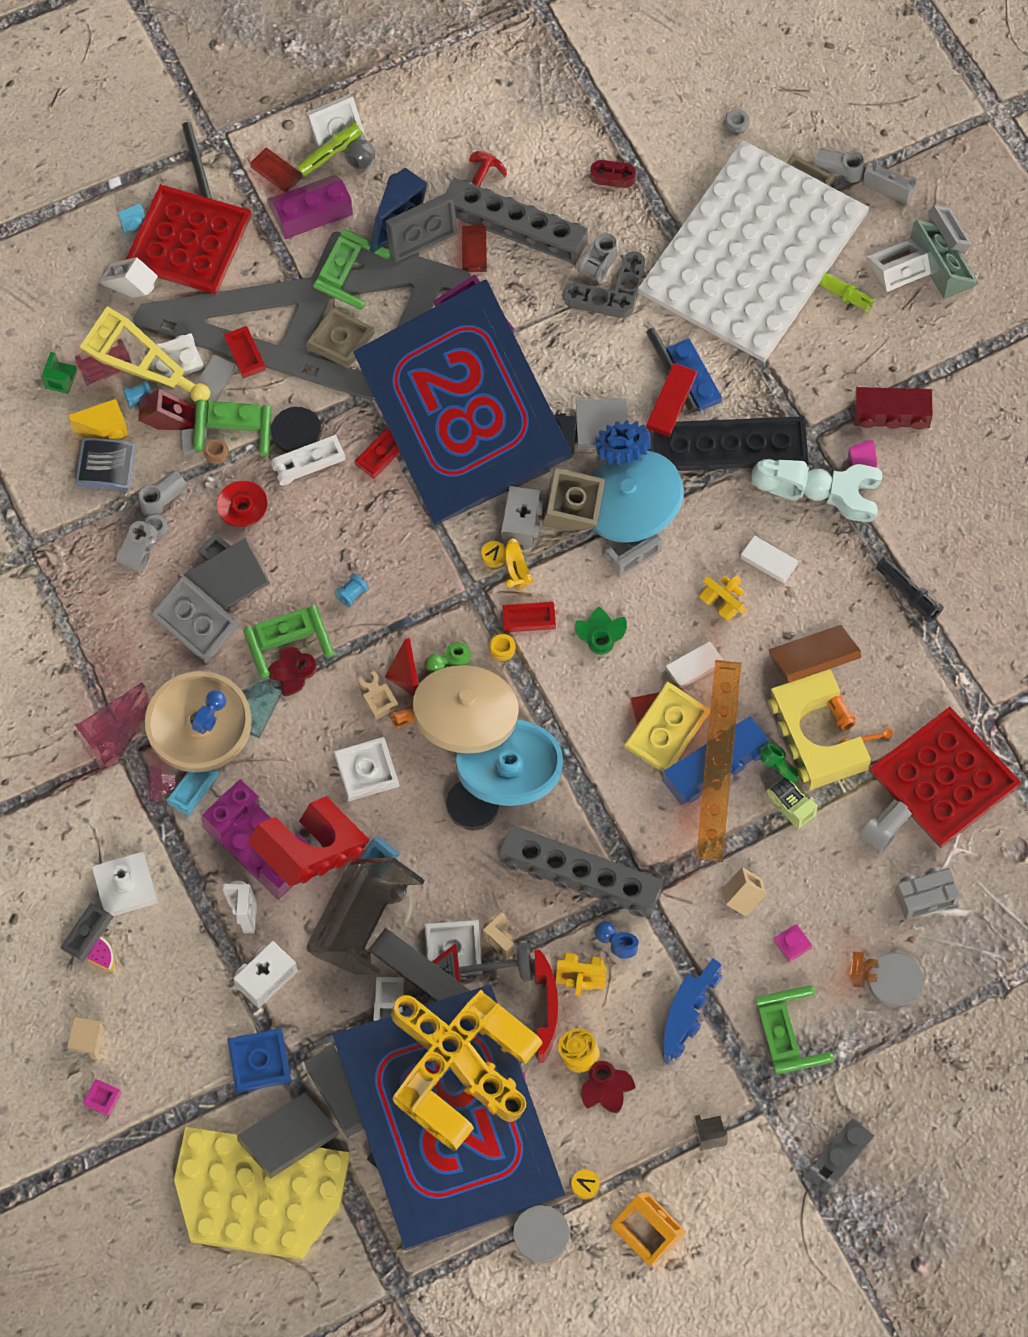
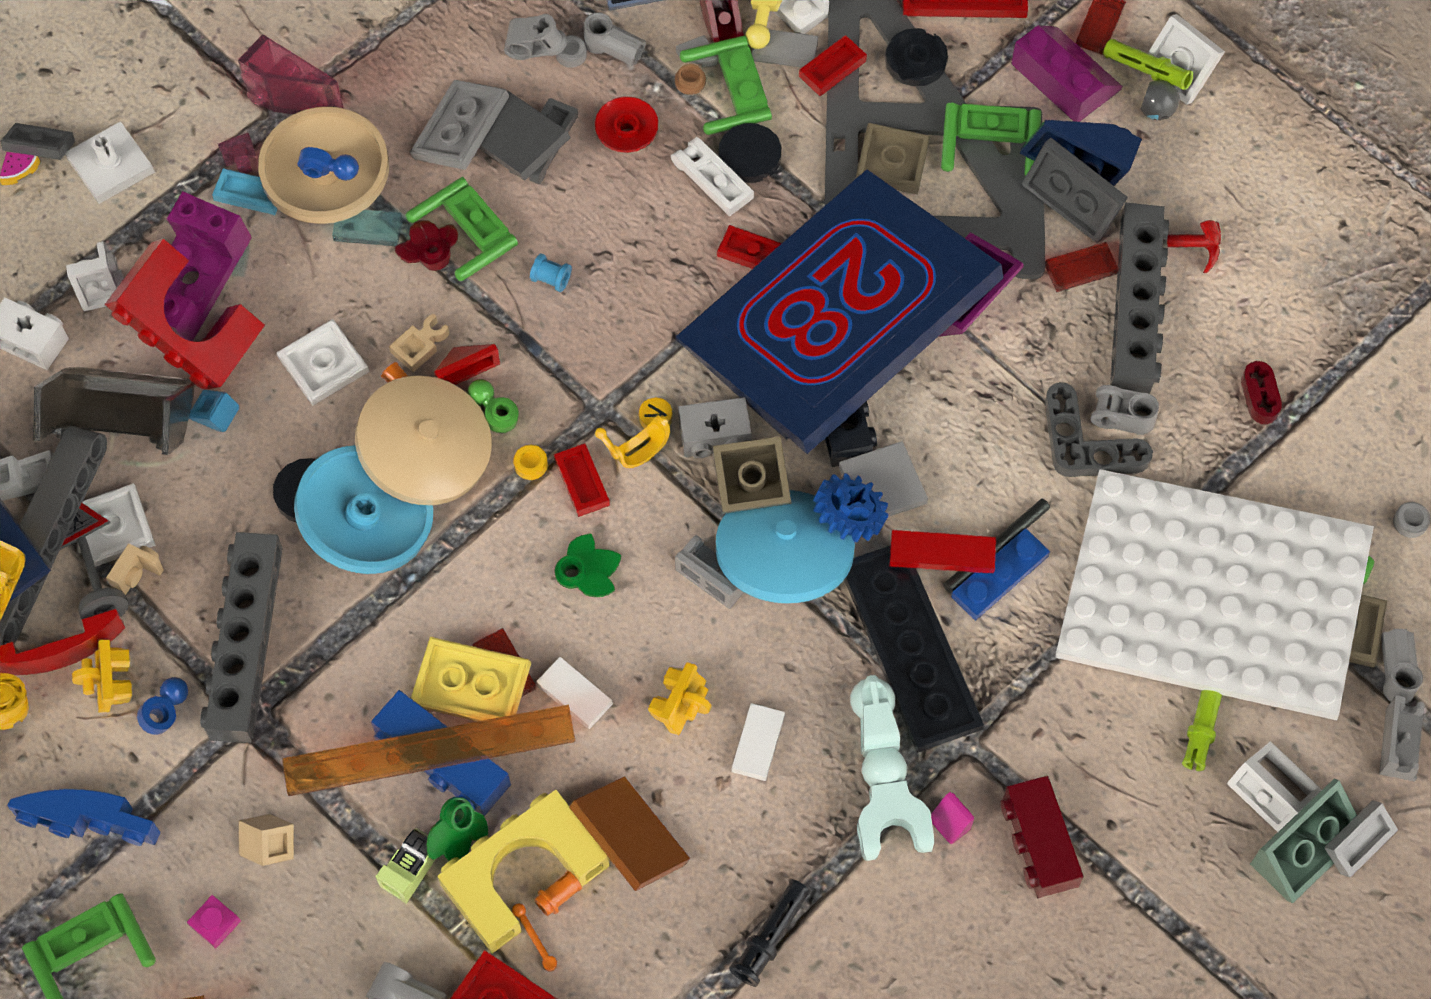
camera: 70 degrees right, 0 degrees up
none -> black tile [885,28,948,87]

